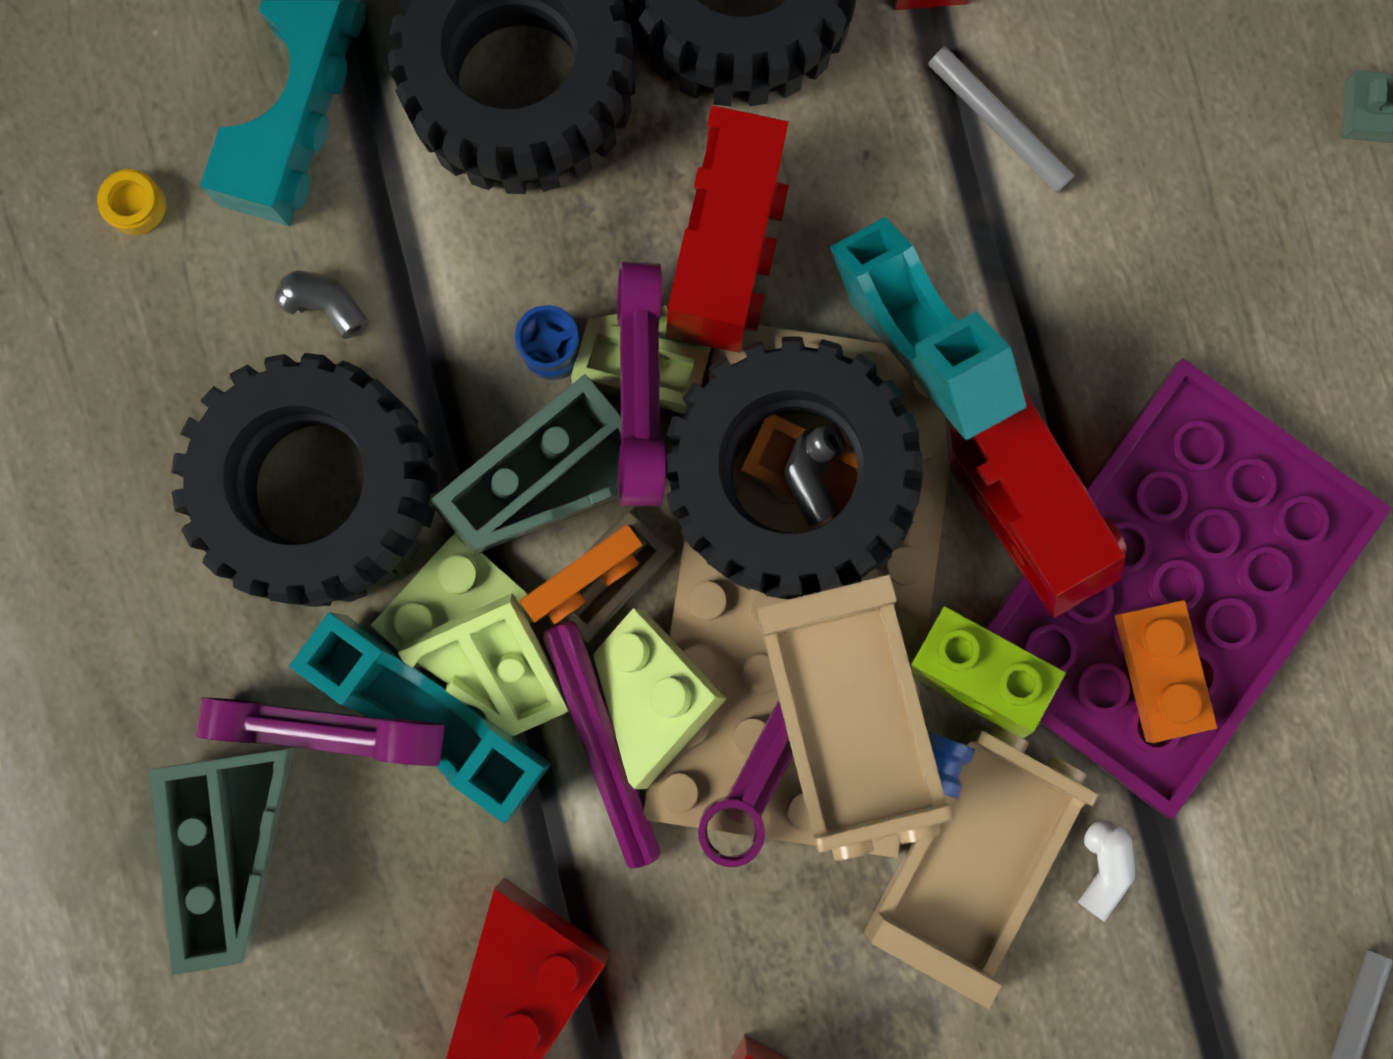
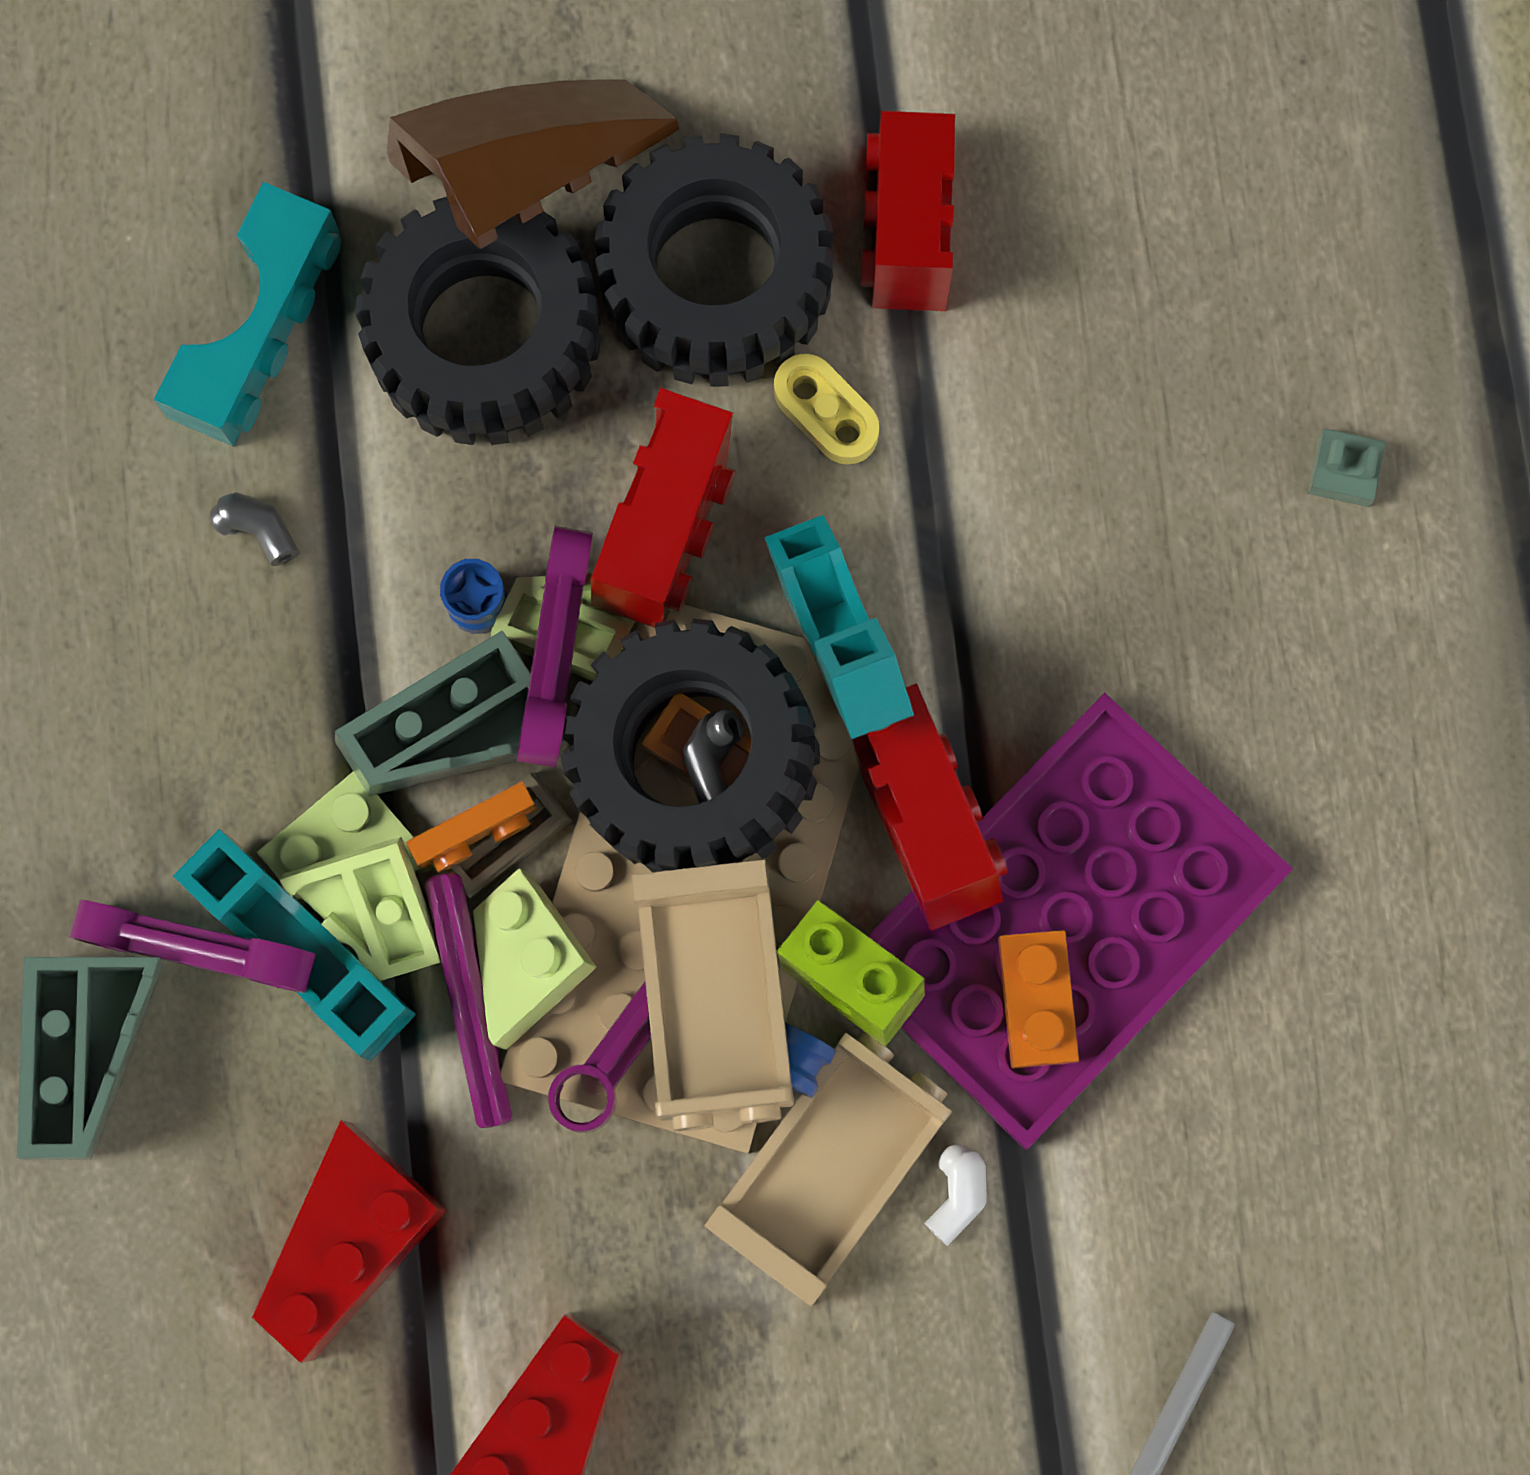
camera: 10 degrees right, 5 degrees down
yellow tile [97,169,166,235] -> none
black tyre [171,353,438,607] -> none
light grey bar [928,46,1075,194] -> none
none -> light yellow plate [774,354,879,465]

